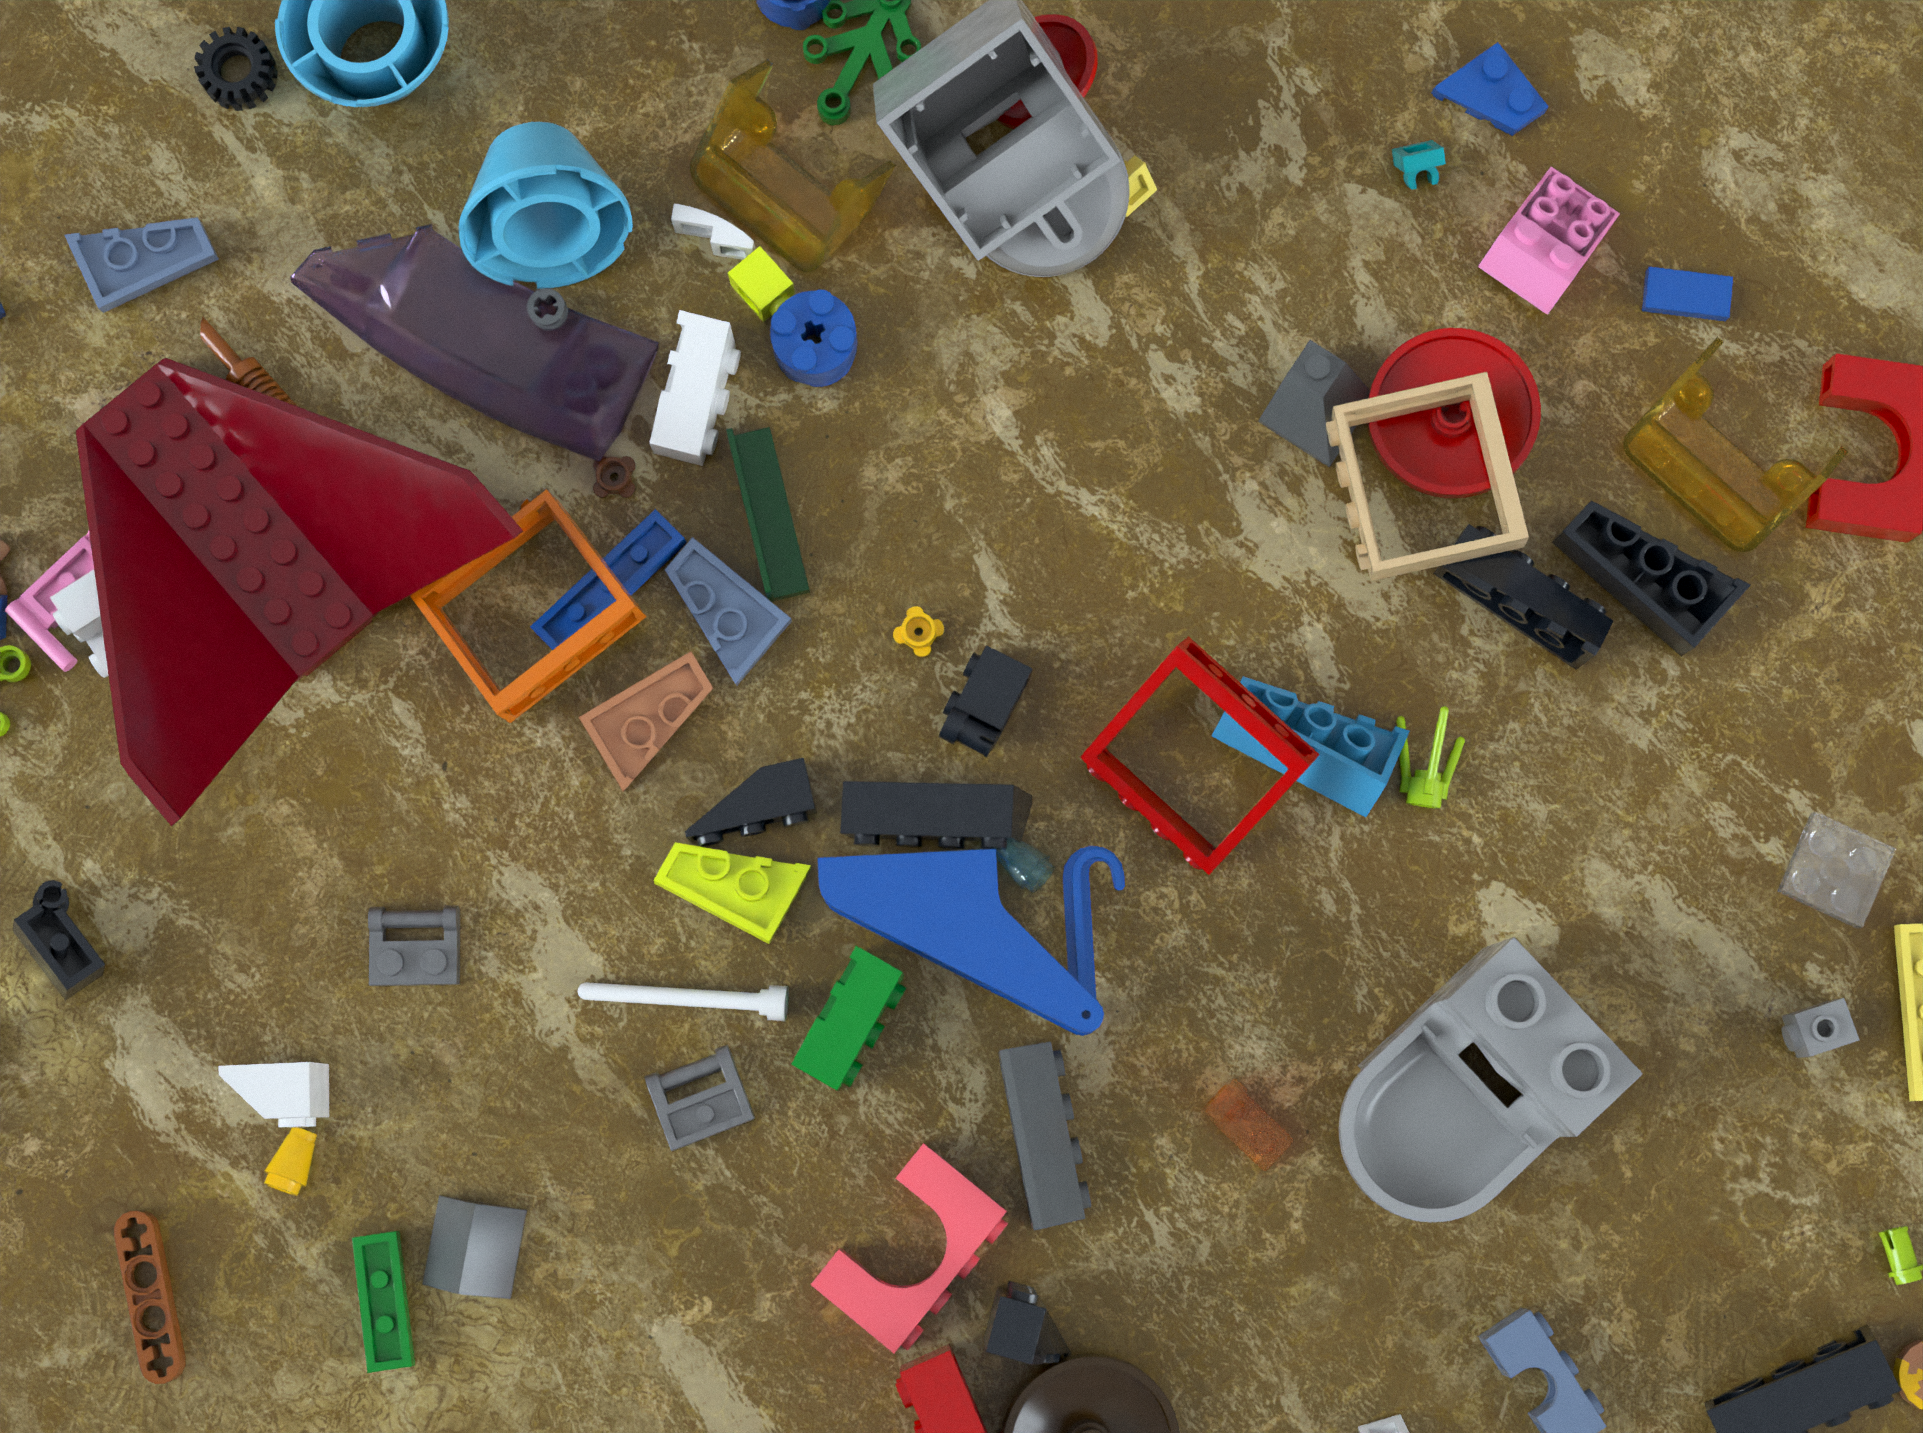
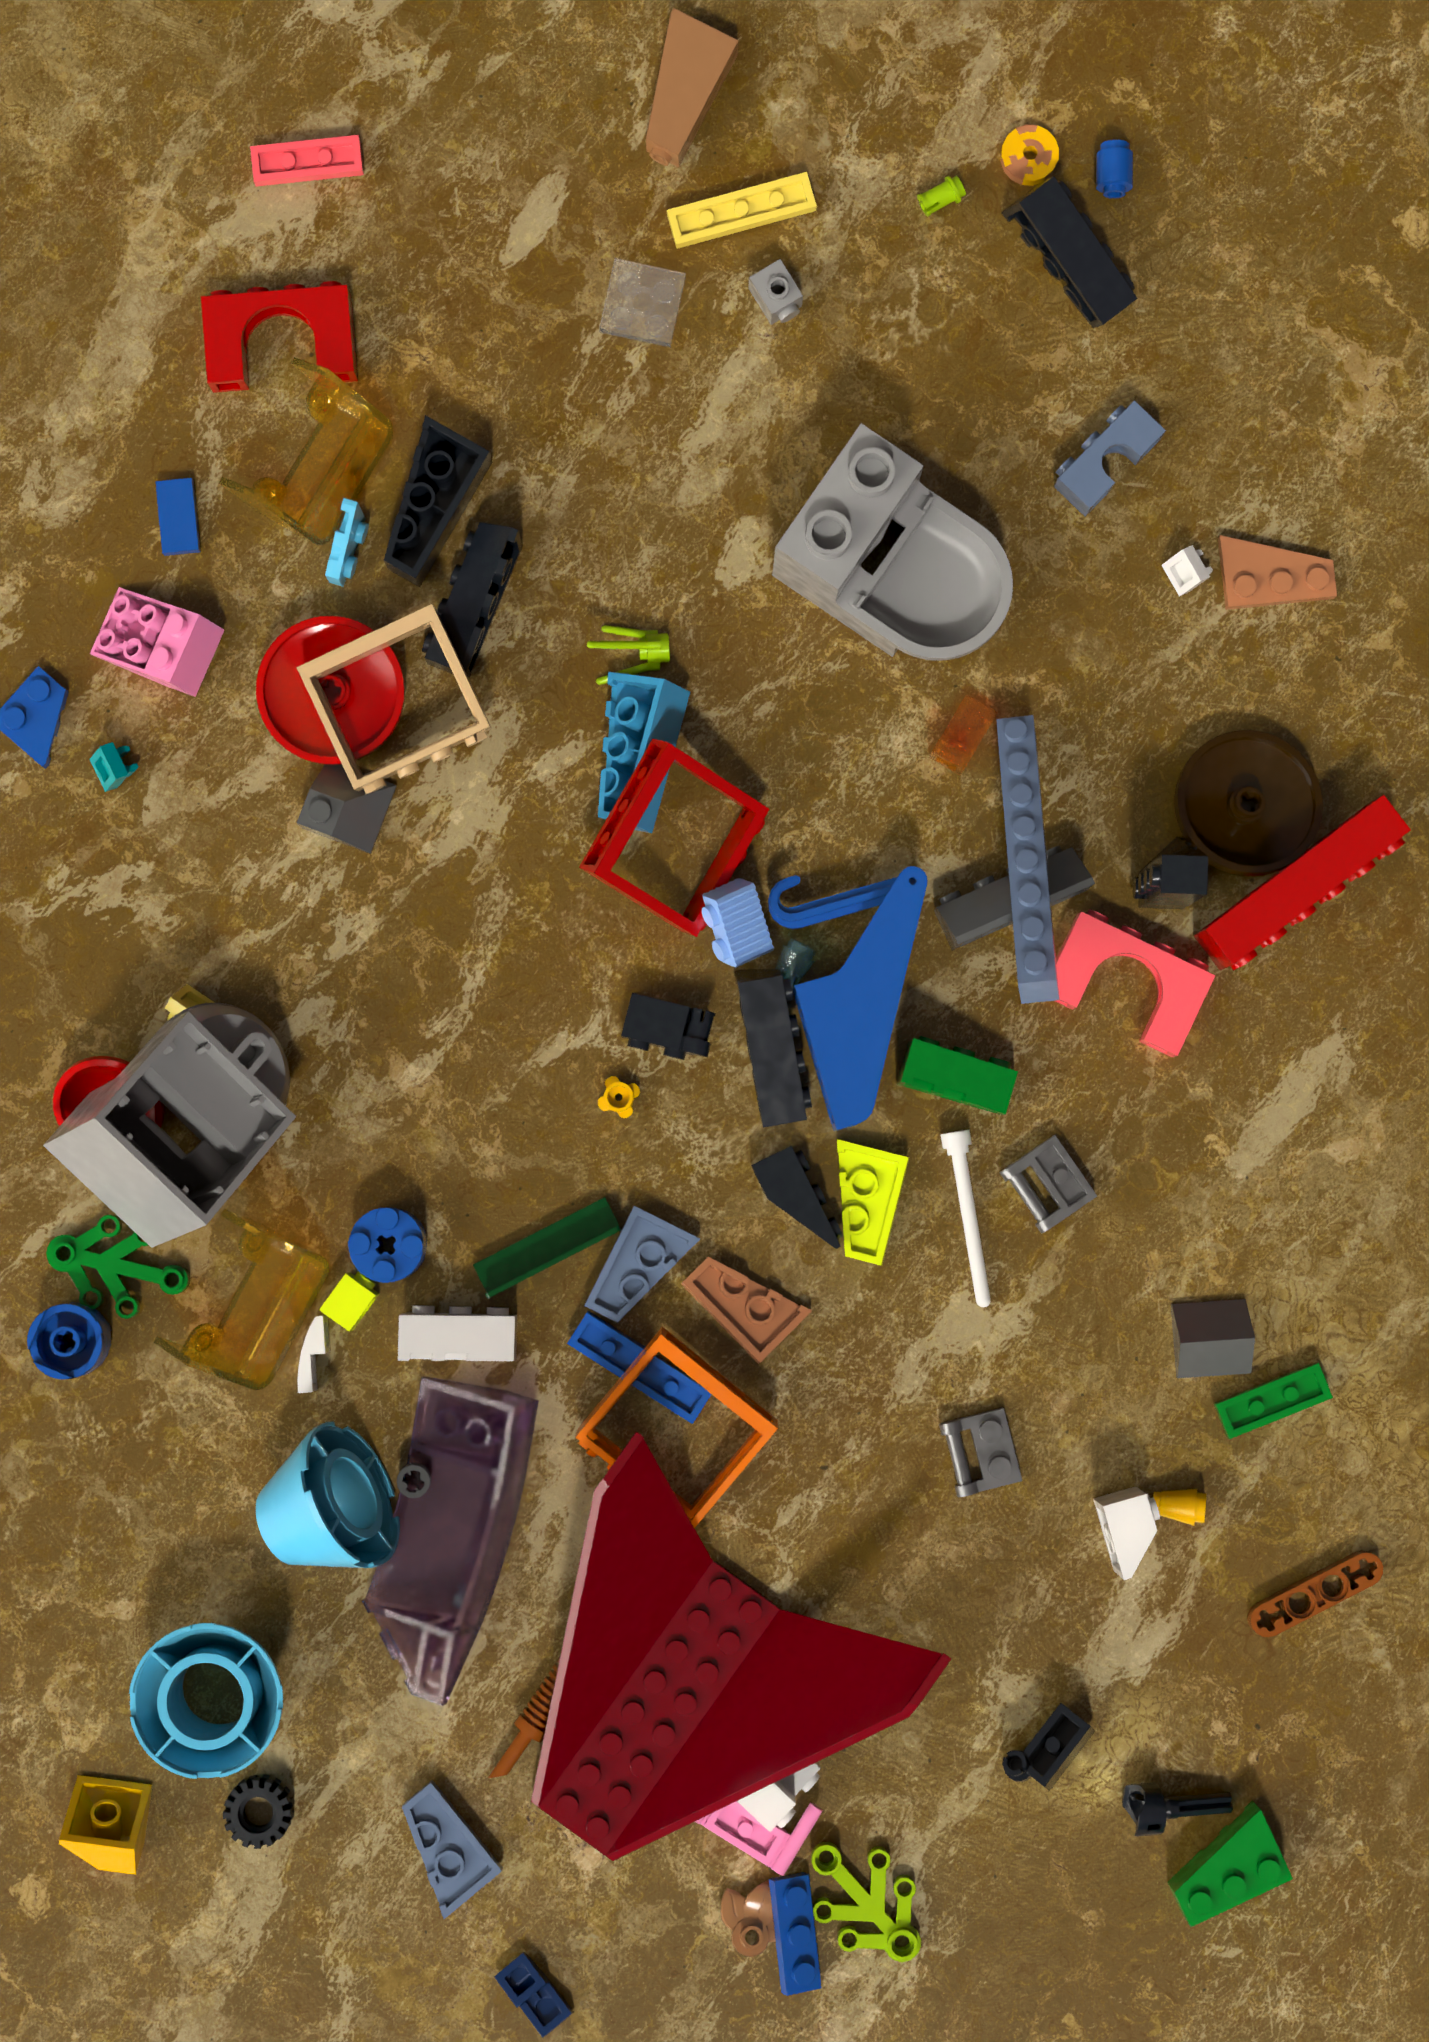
camera: 105 degrees left, 5 degrees up
reddish brown plate [593,456,636,498] -> none
none -> medium azure wing [325,498,369,587]
none -> light blue brick [702,878,774,968]
none -> sand blue brick [996,715,1059,1004]

